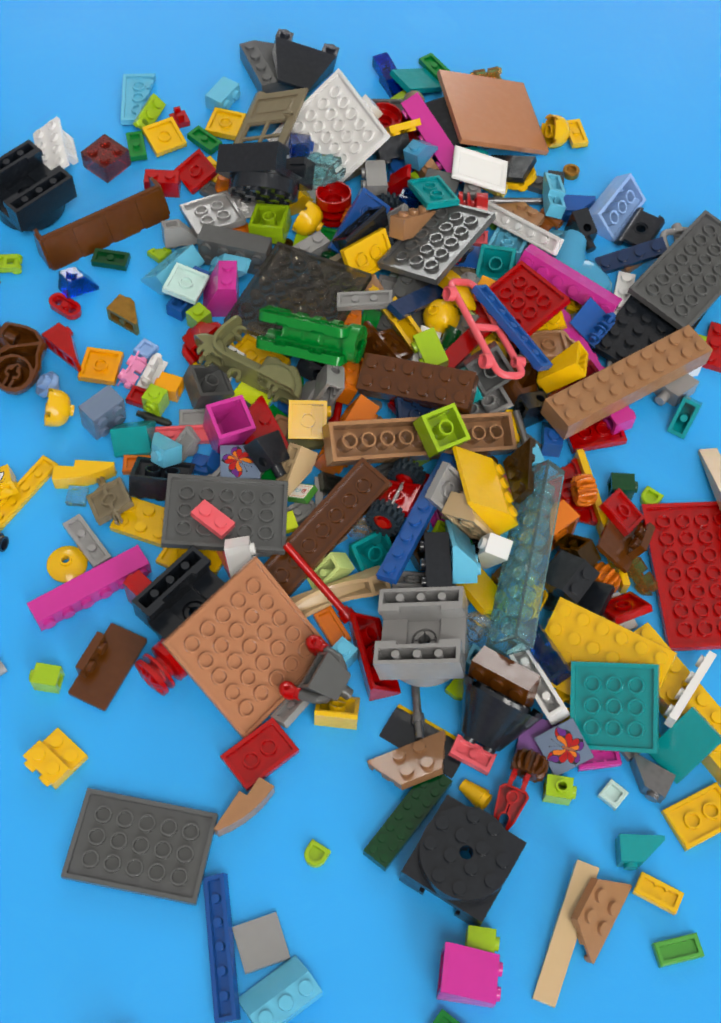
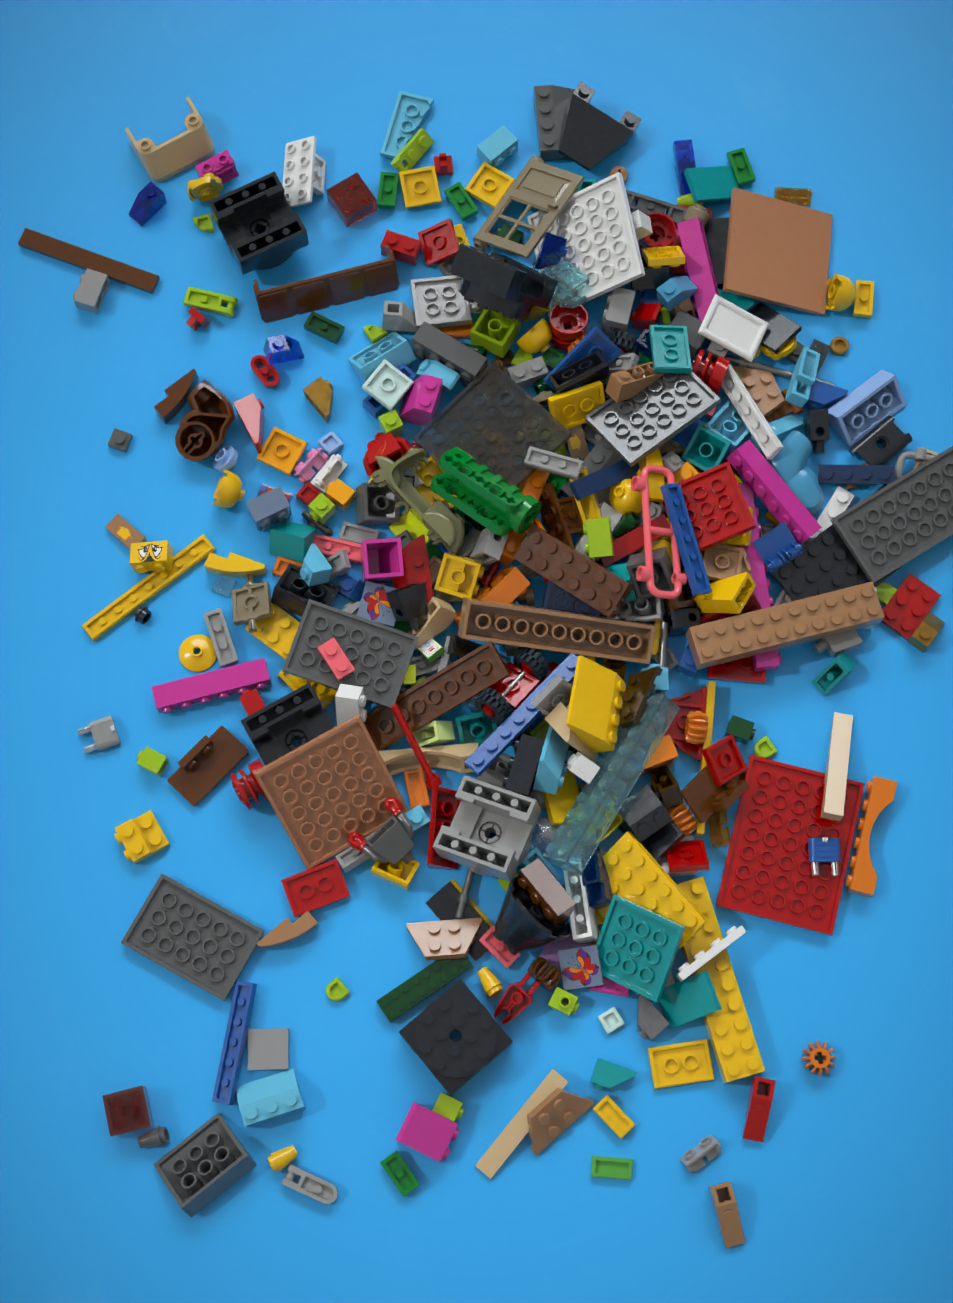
camera: 20 degrees right, 15 degrees up
lime brick [413,403,471,458] -> none

